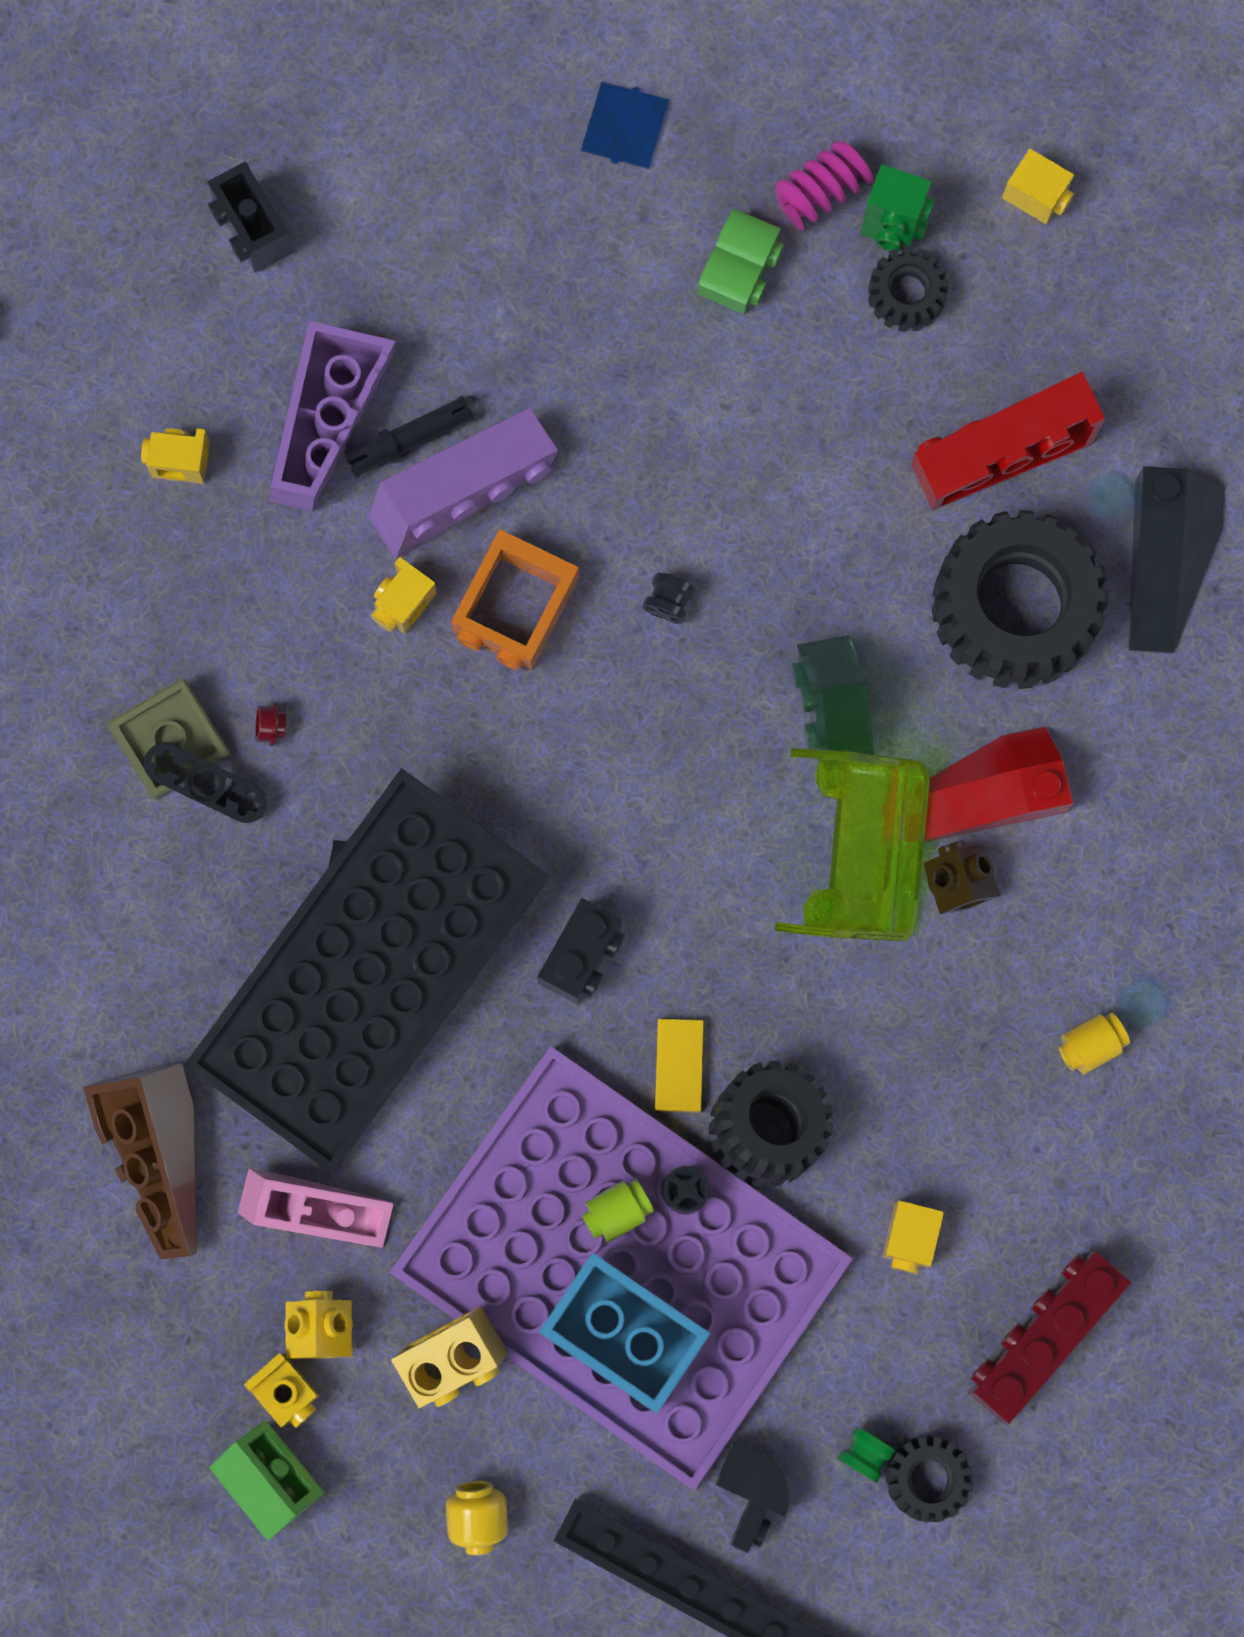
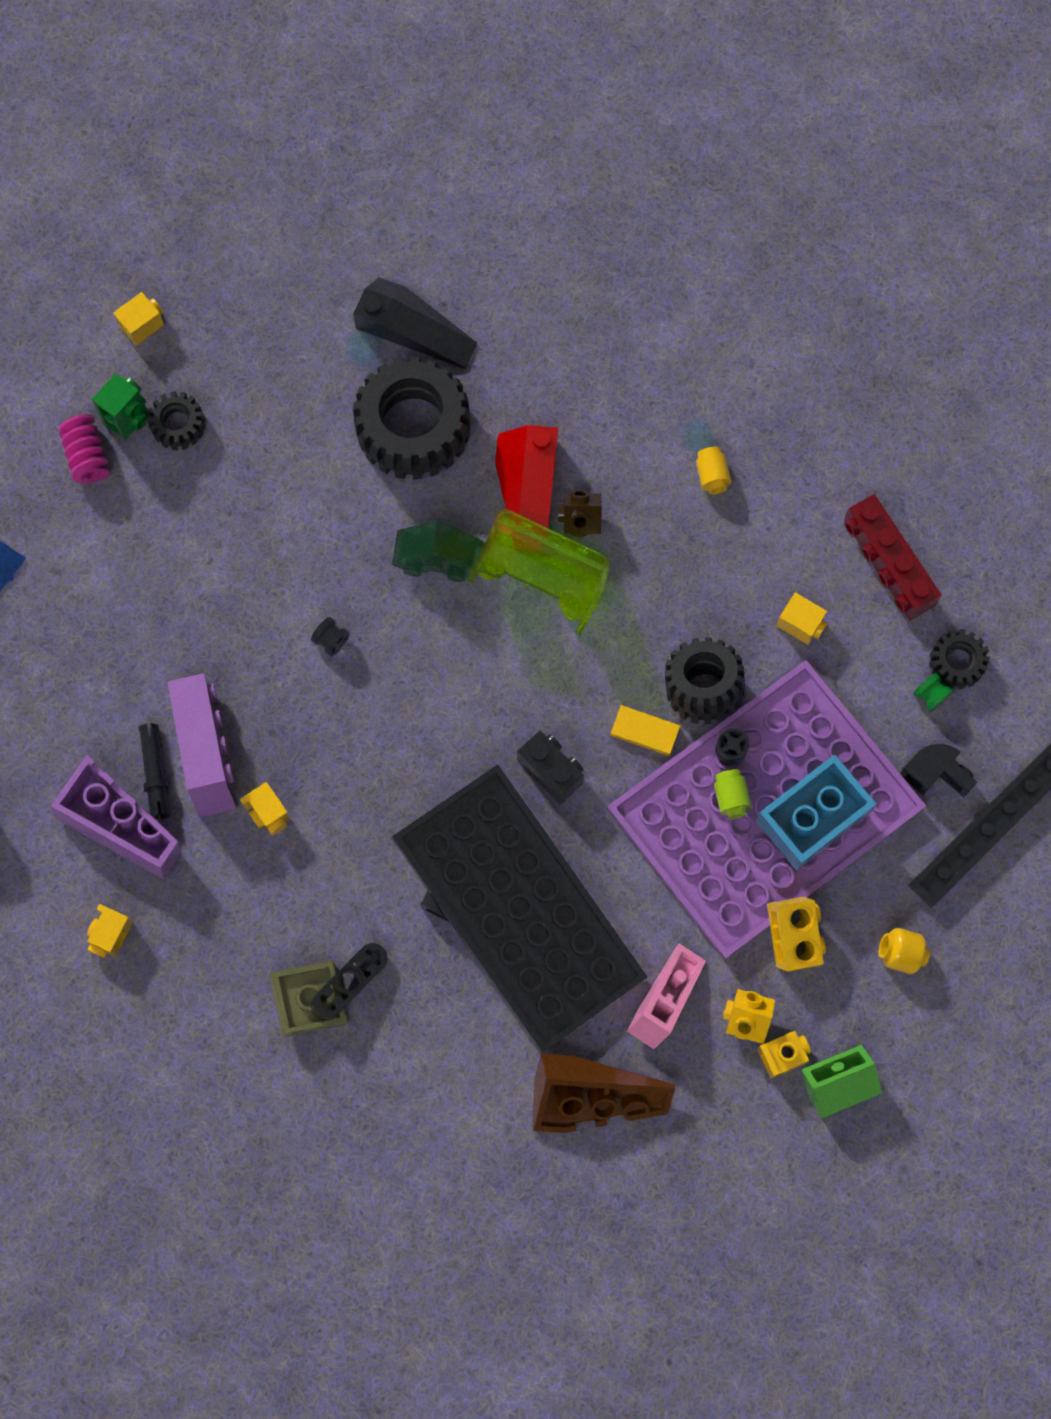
camera: 70 degrees left, 5 degrees down
dark red plate [255,702,286,747] -> none
orange window [451,529,579,671] -> none
bright green brick [697,208,784,315] -> none
red wedge [911,371,1105,511] -> none

